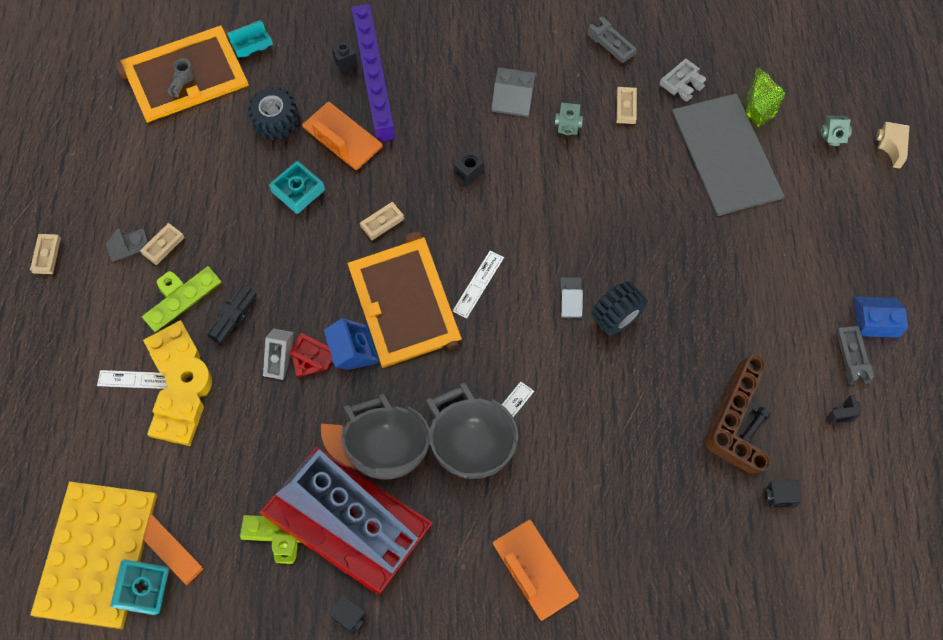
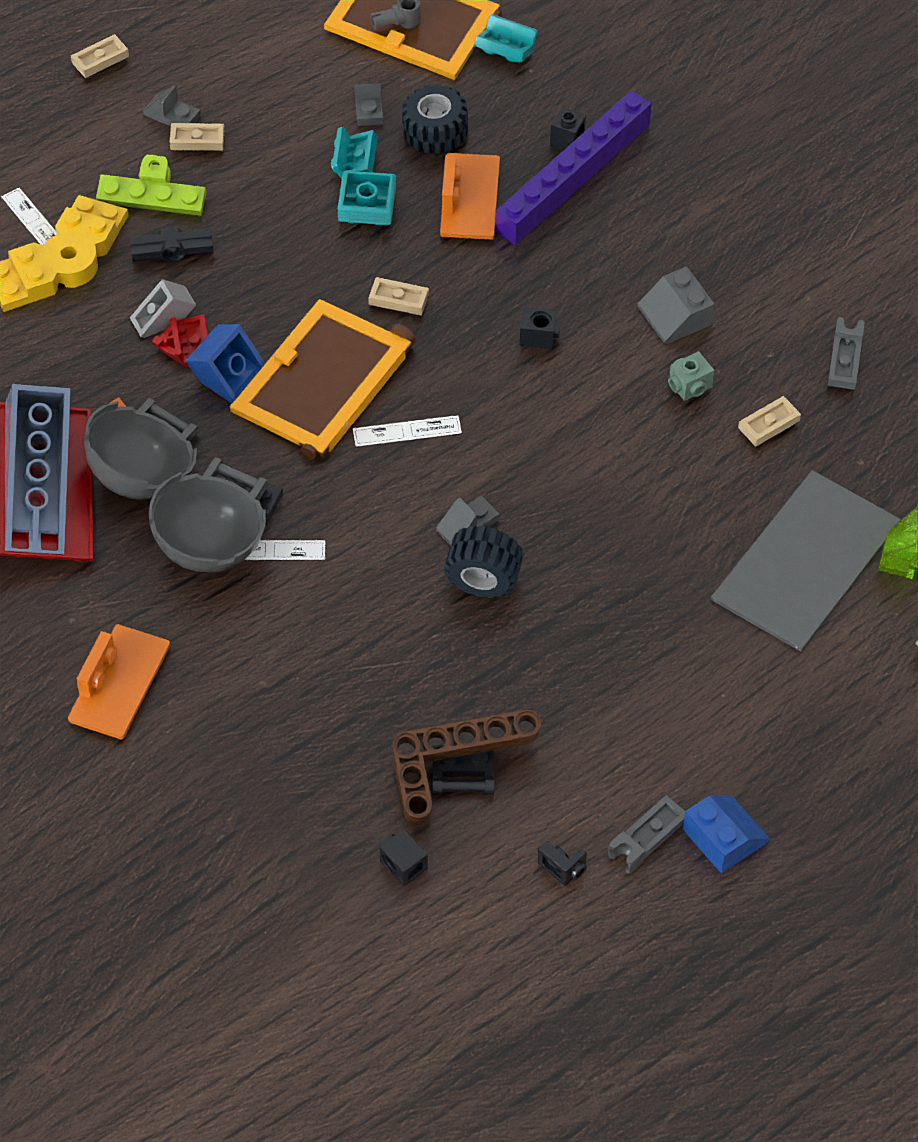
camera: 50 degrees right, 10 degrees down
light grey plate [660,59,706,102] -> none
none -> teal bracket [331,127,378,180]
none -> dark grey slope [354,83,383,126]

